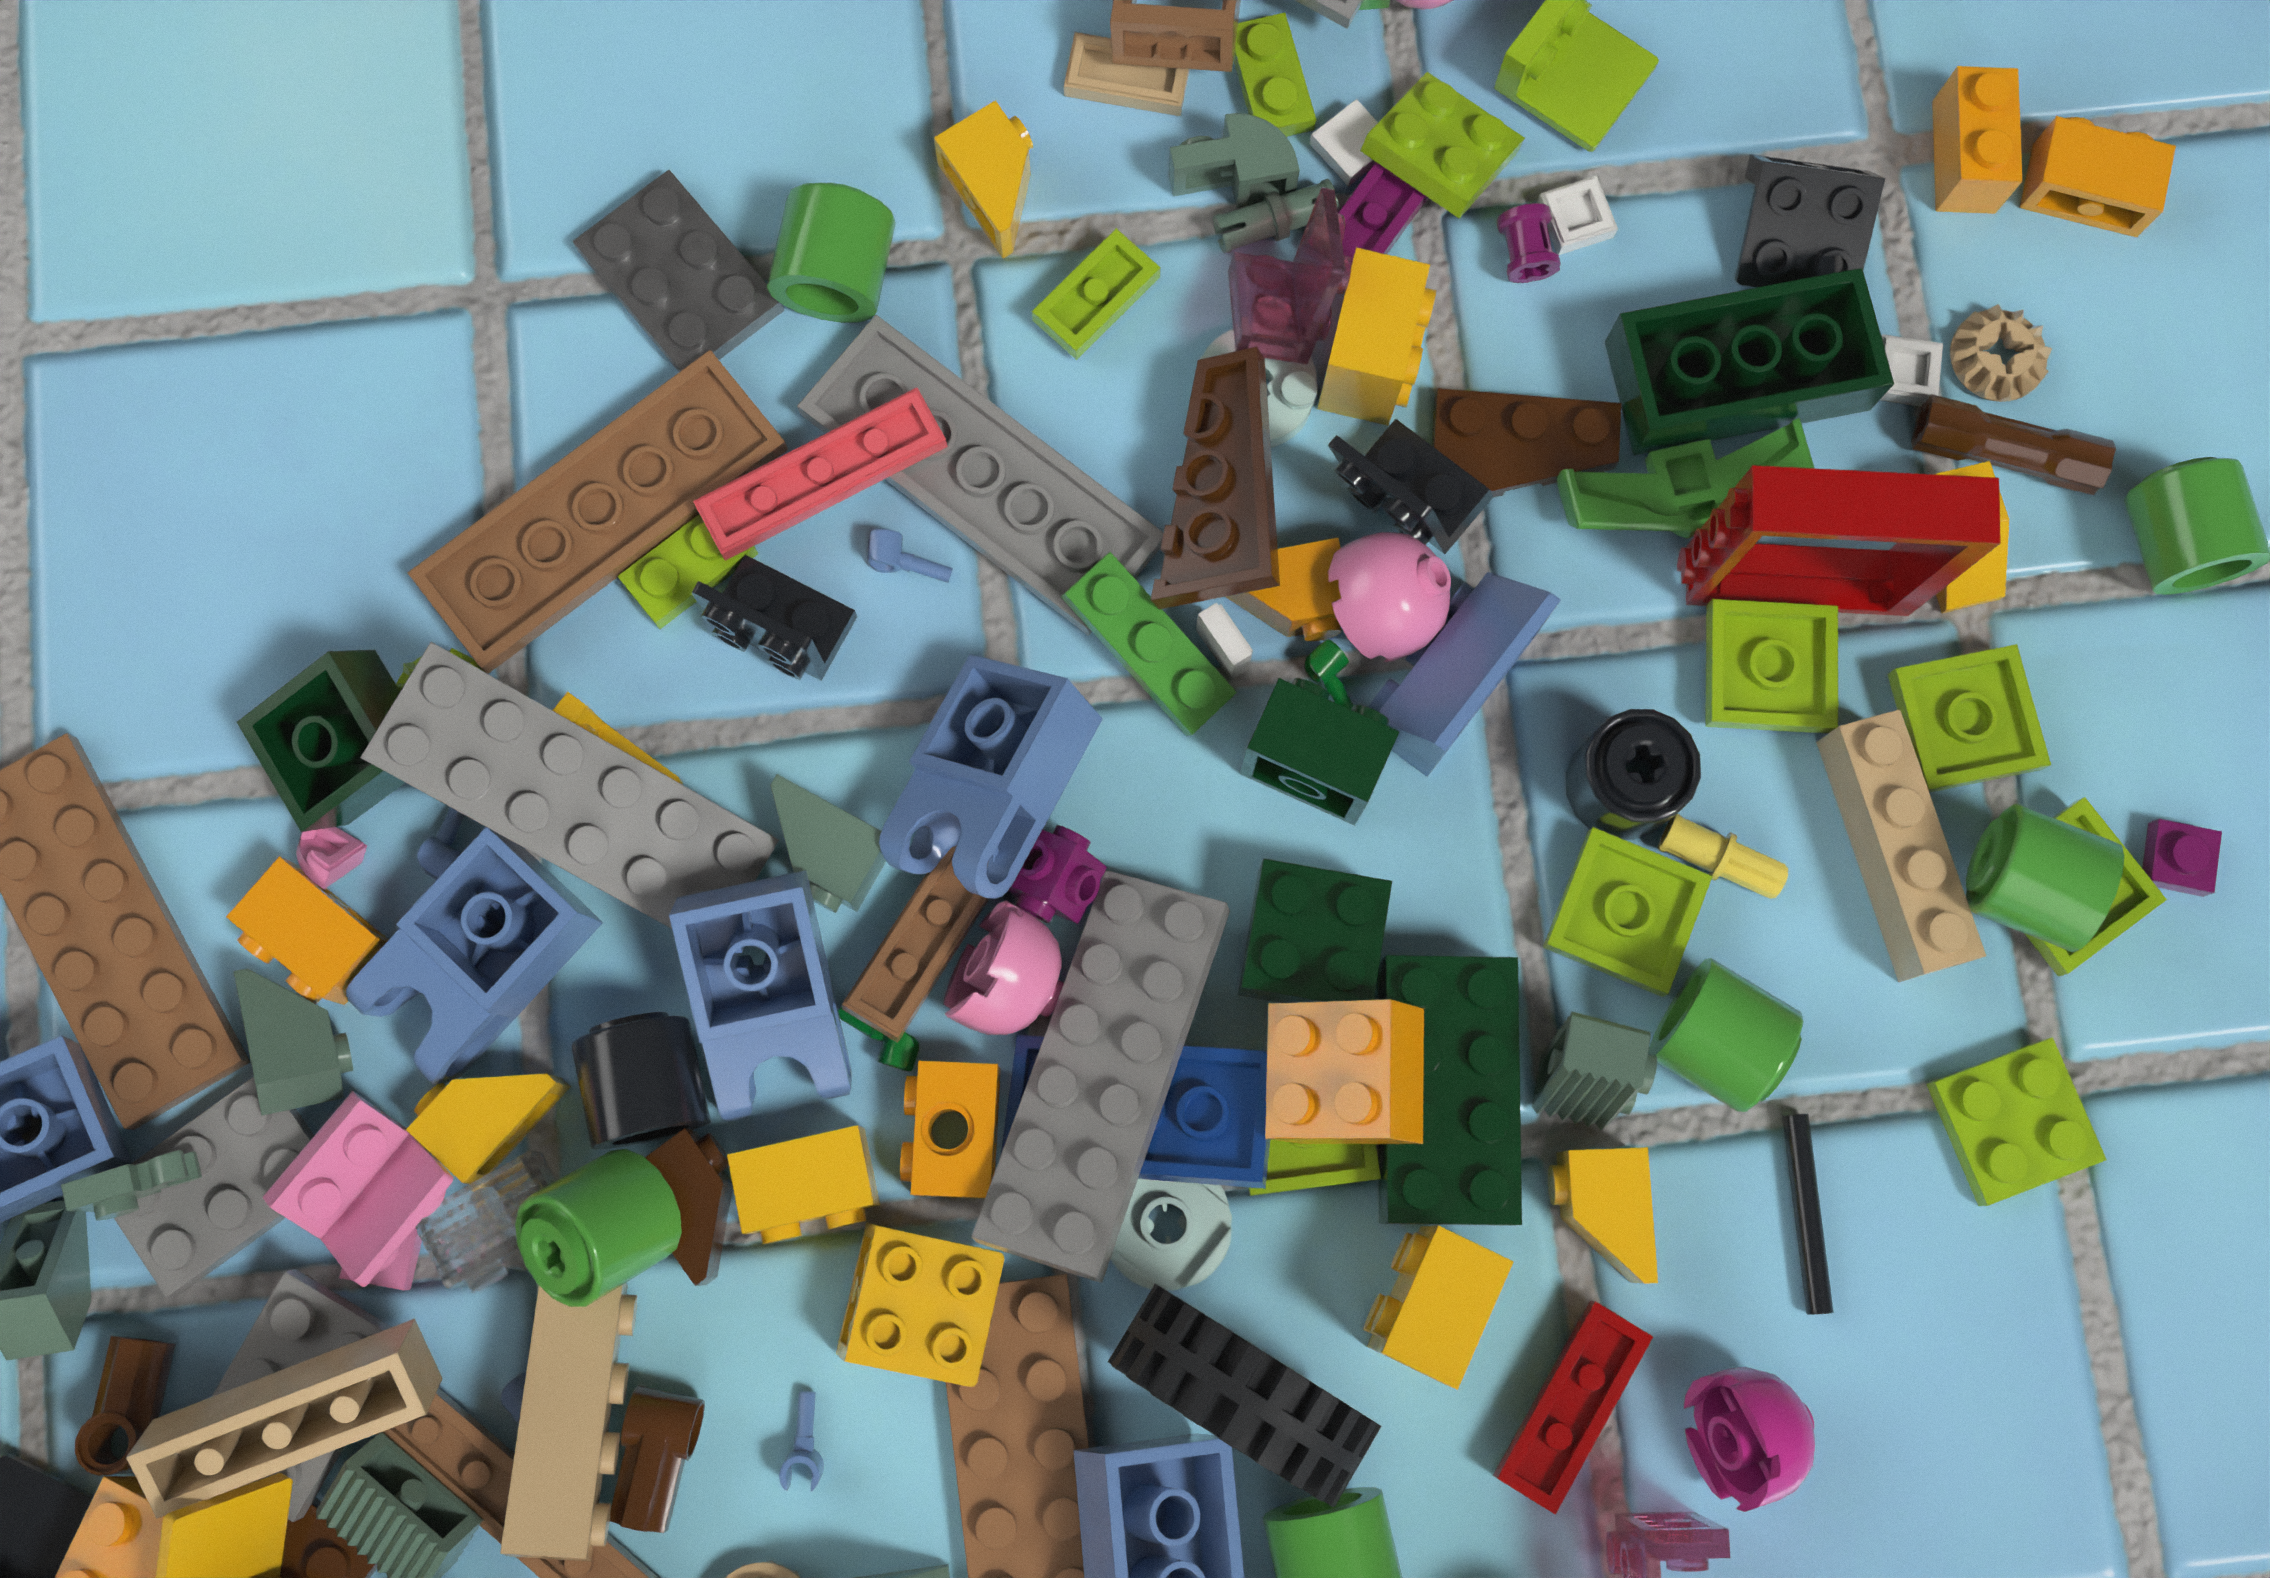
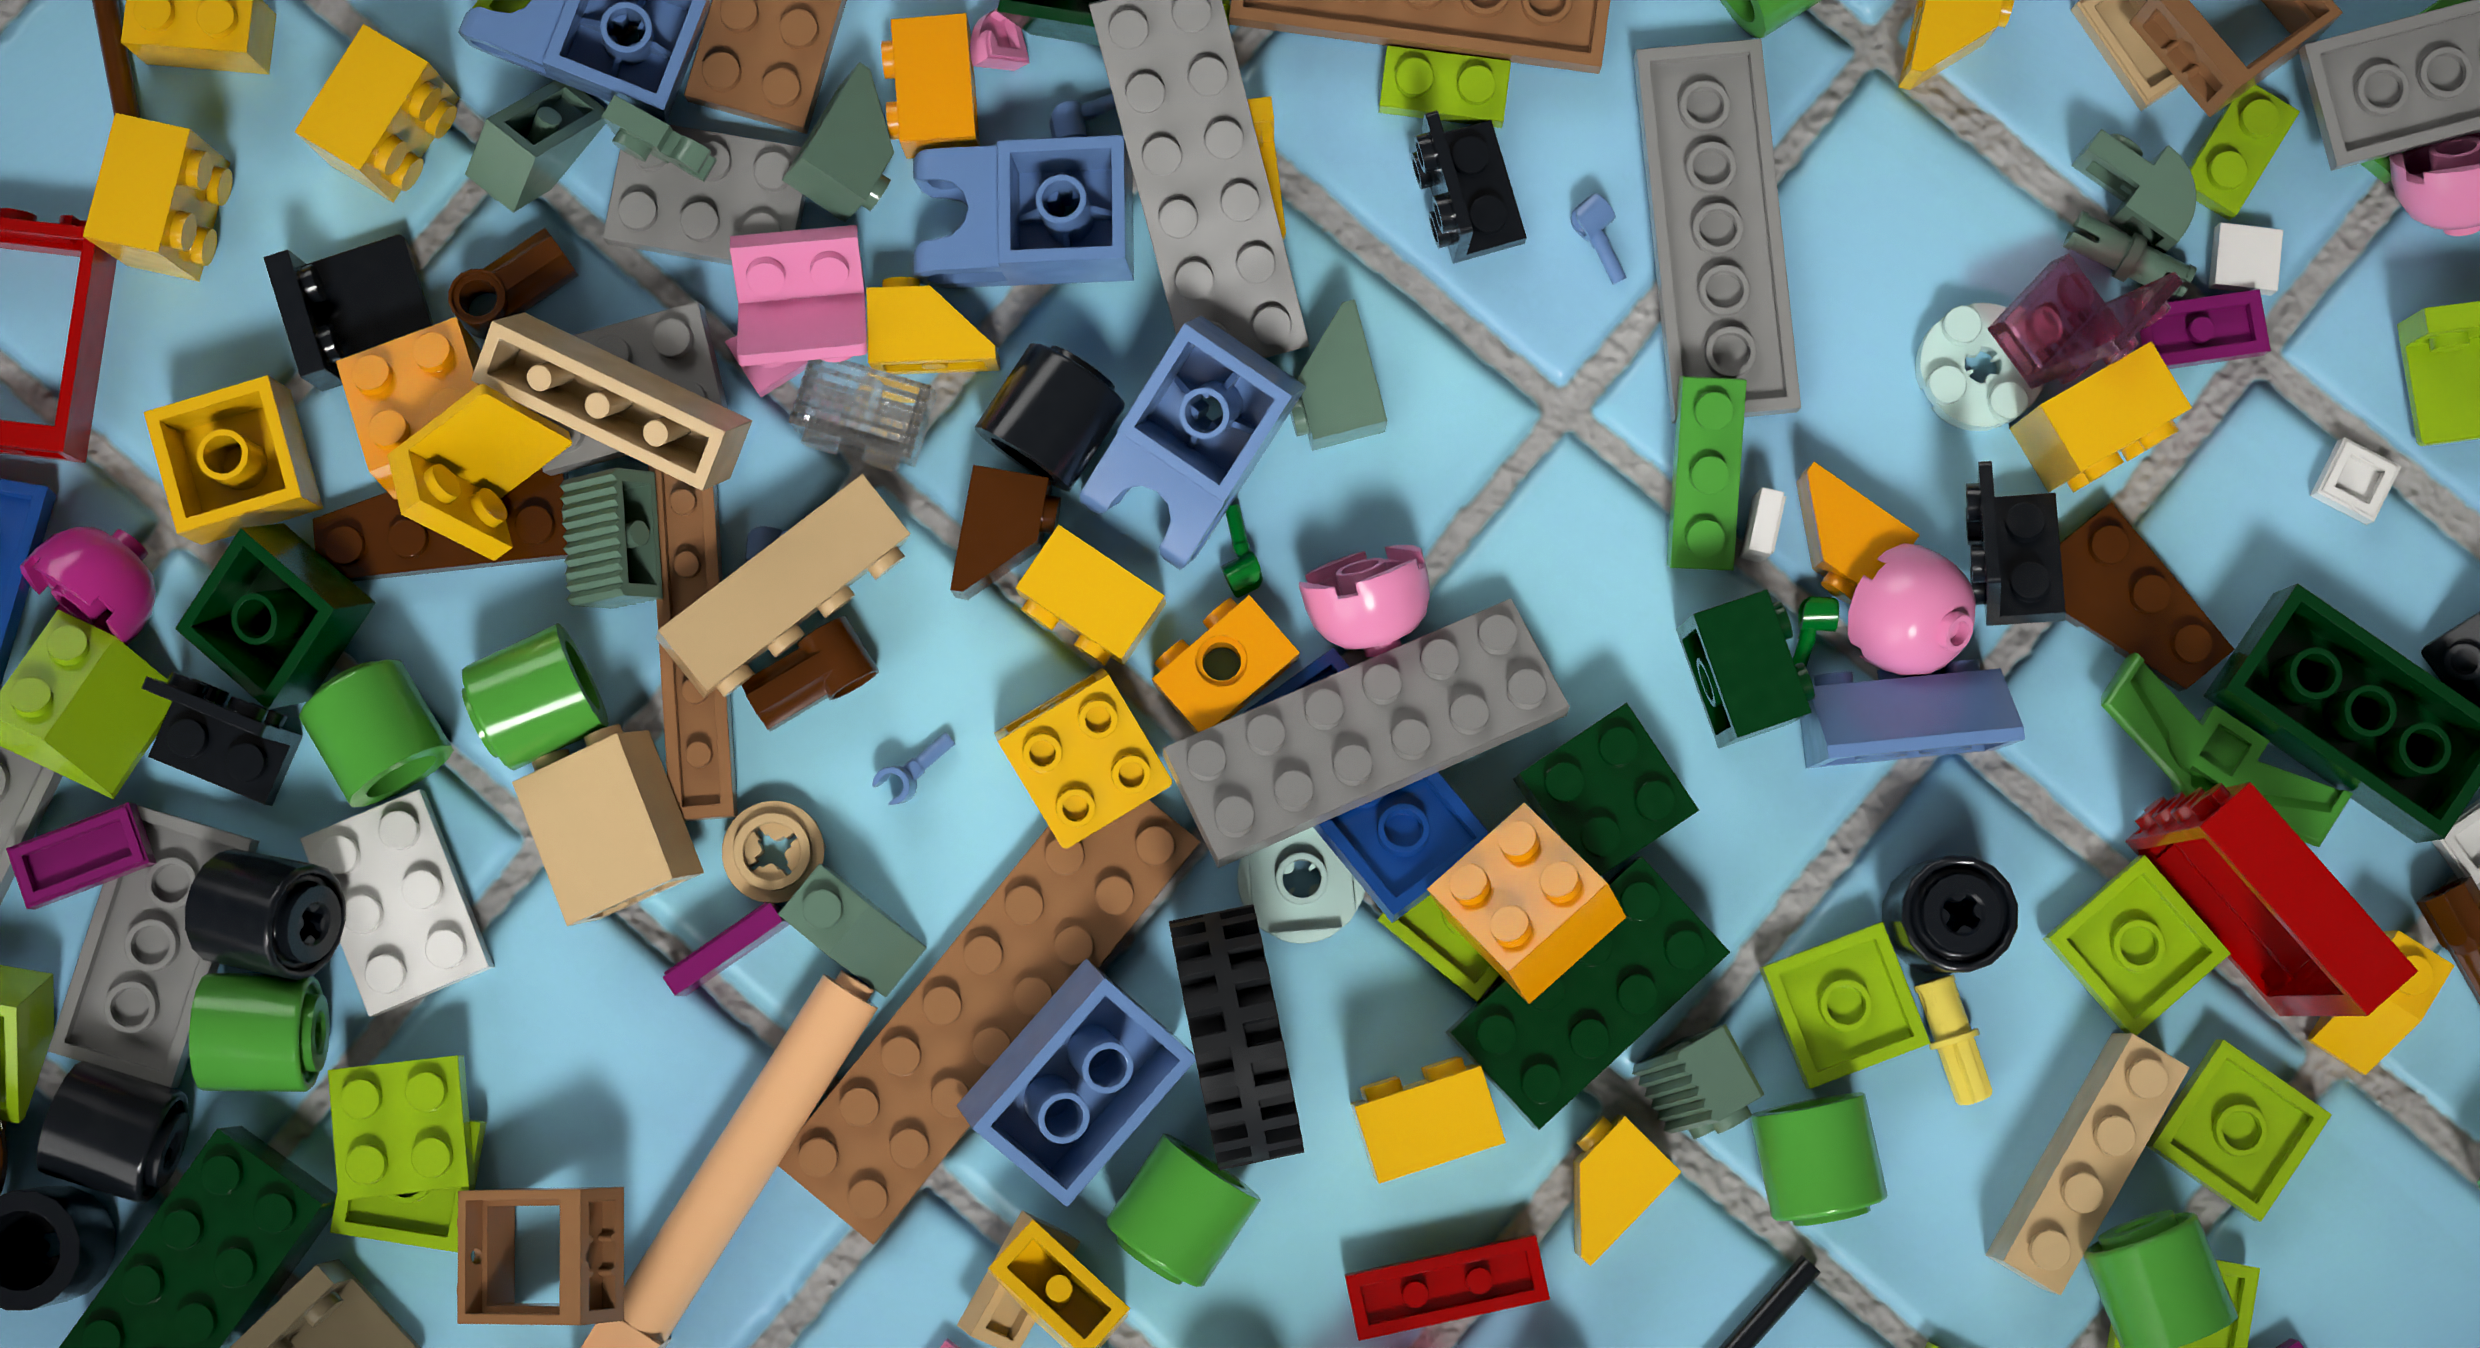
camera: 50 degrees right, 5 degrees up
bright green piece [515,1149,682,1307] -> none
coral tile [693,387,948,561] -> none
medium nougat tile [842,845,990,1043] -> none
medium blue brick [879,654,1103,899] -> none
magenta brick [1008,825,1107,924] -> none
lime plate [1032,228,1161,360] -> none
reddish brown wing [1150,346,1280,610] -> none
lime plate [1360,72,1525,219] -> none
magenta bush [1496,203,1561,283] -> none

